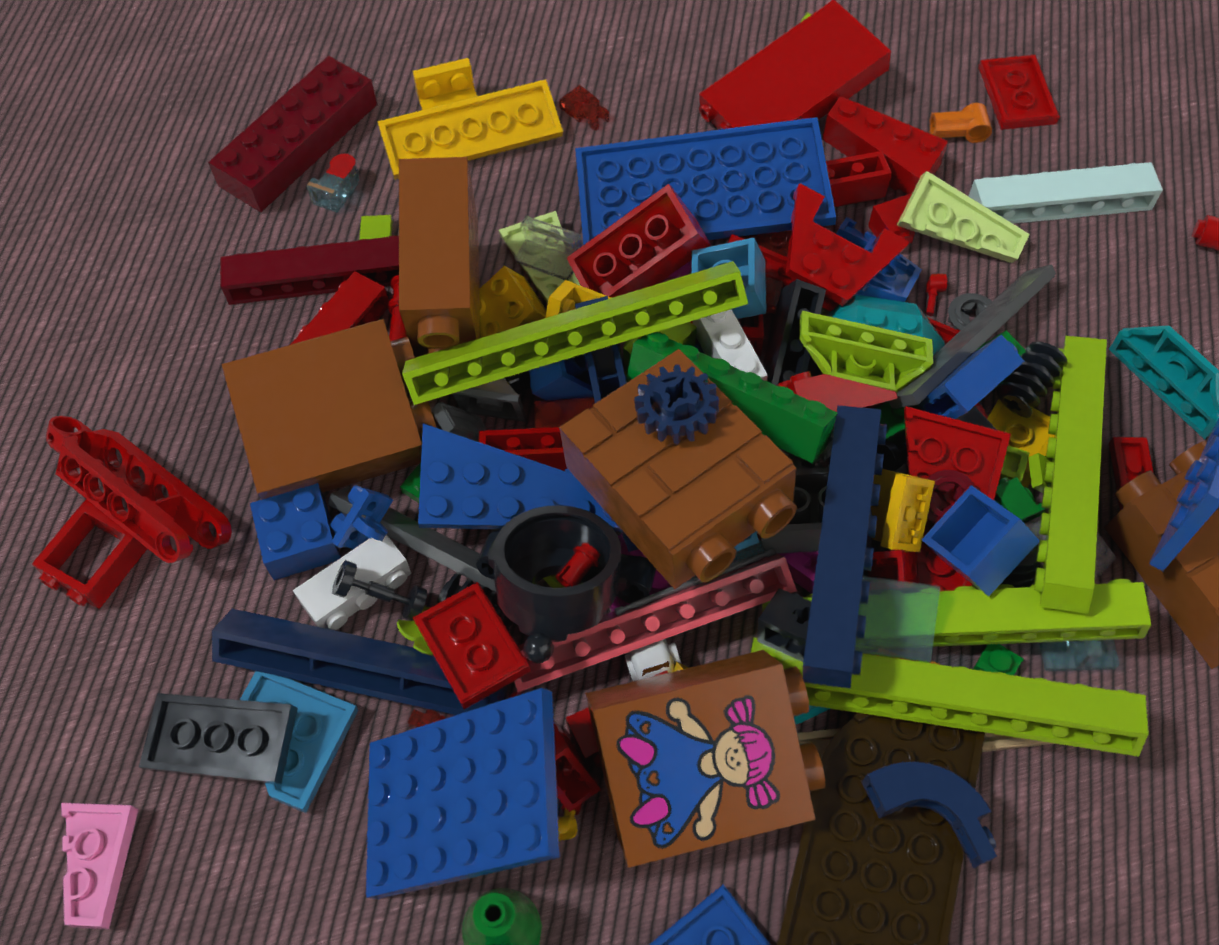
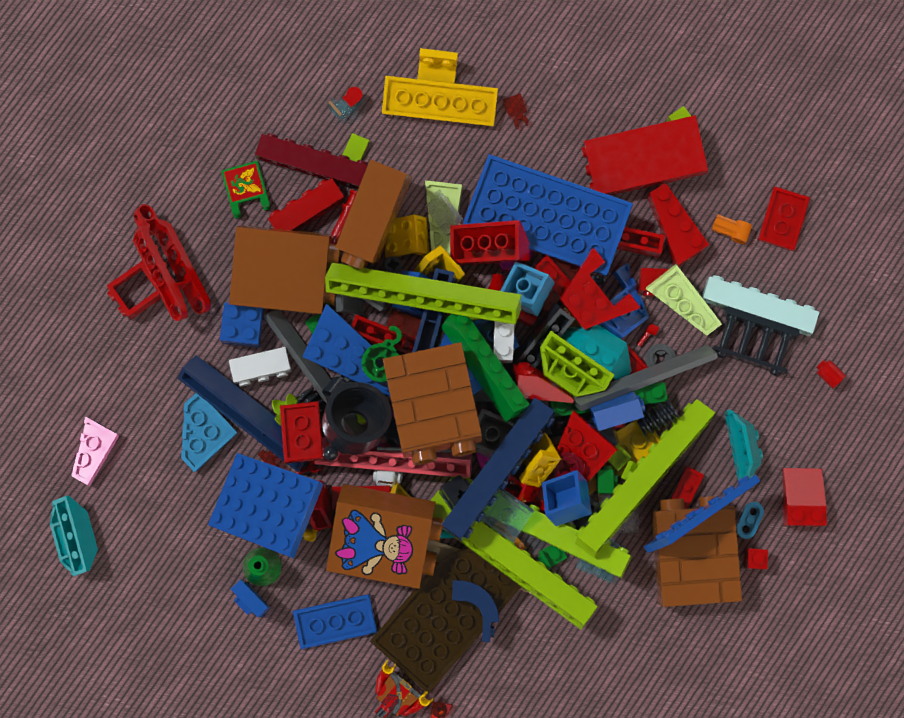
camera: 20 degrees right, 20 degrees up
black plate [139,693,298,784] -> none
dark red brick [208,55,377,213] -> none
blue hips [330,485,393,549] -> none
black wheel [332,560,427,621] -> none
red pin [556,542,601,587] -> none
dark blue gear [635,364,719,444] -> none
none -> flag [221,161,271,219]
none -> green piece [361,326,402,382]
none -> black fence [712,306,800,377]

